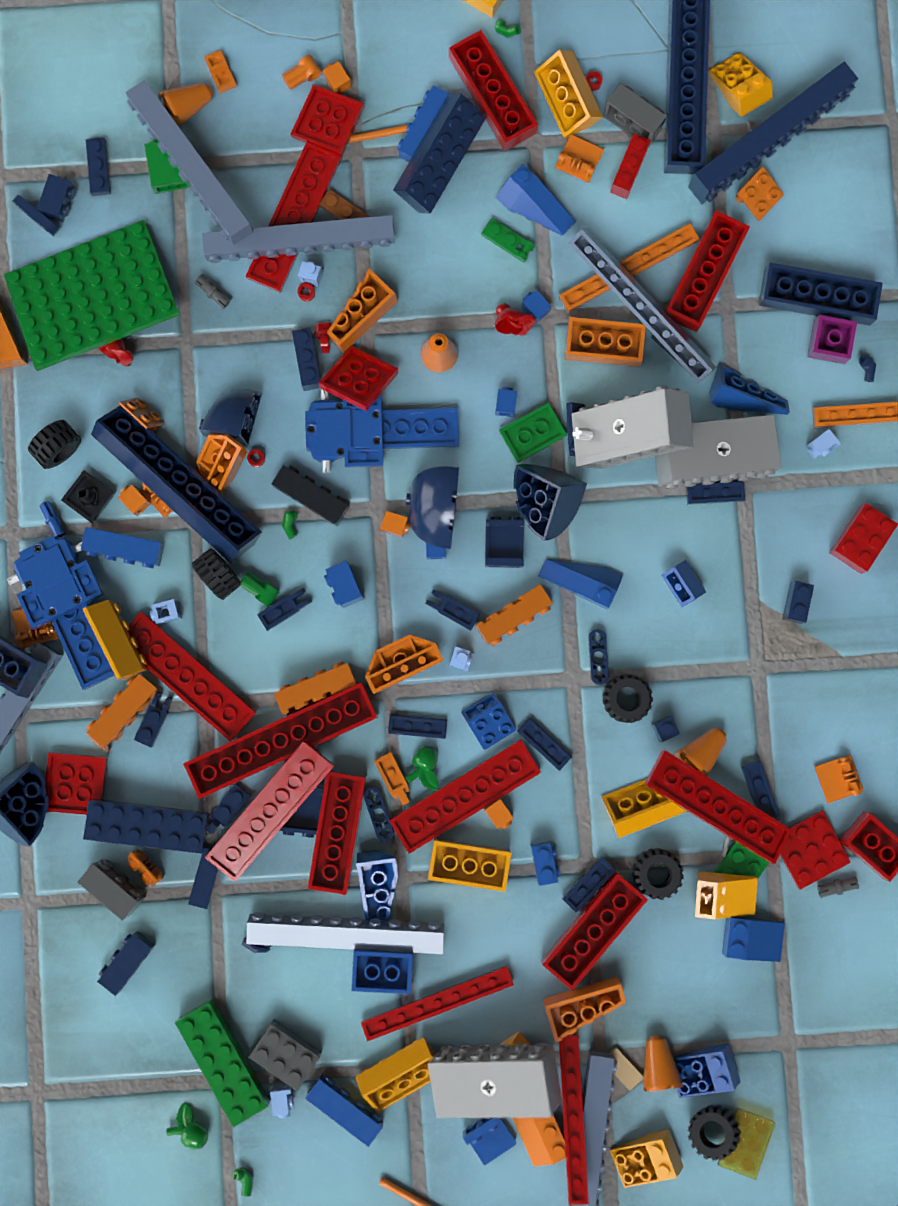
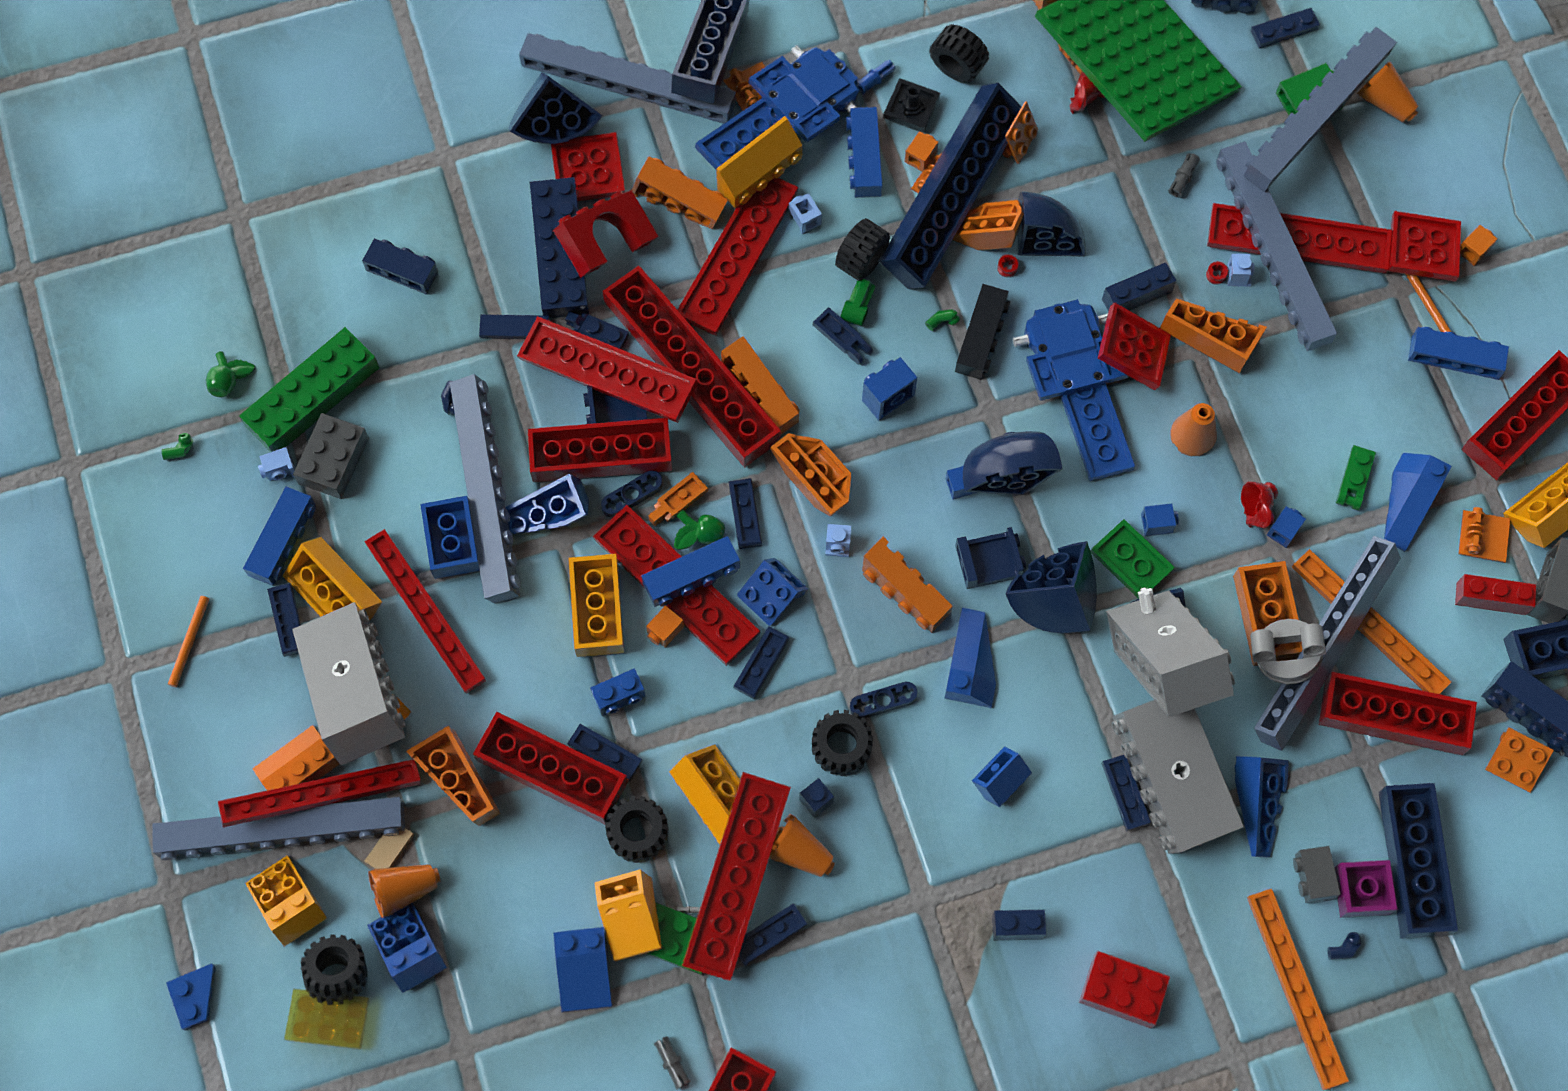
camera: 75 degrees right, 15 degrees down
dark grey brick [77,860,146,920] -> none
orange hinge [127,849,164,888] -> none
dark blue hinge [134,691,173,748] -> none
orange slope [204,50,237,94] -> none
orange piece [282,55,322,90] -> none
red piece [314,323,331,354] -> none
dark orange plate [320,189,370,220] -> none
orange brick [380,511,410,538] -> none
dark blue brick [393,93,486,214] -> none
dark blue hinge [425,589,480,631] -> none
blue bracket [463,1118,516,1165] -> none
red plate [780,810,851,890] -> none
light blue brick [807,429,841,459] -> none
orange hinge [814,754,864,804] -> none
none -> dark blue plate [267,583,301,657]
none -> red arch [553,190,659,278]
none -> blue brick [641,536,740,607]
none -> light grey piece [1250,619,1326,684]
none -> dark grey brick [1293,846,1340,903]

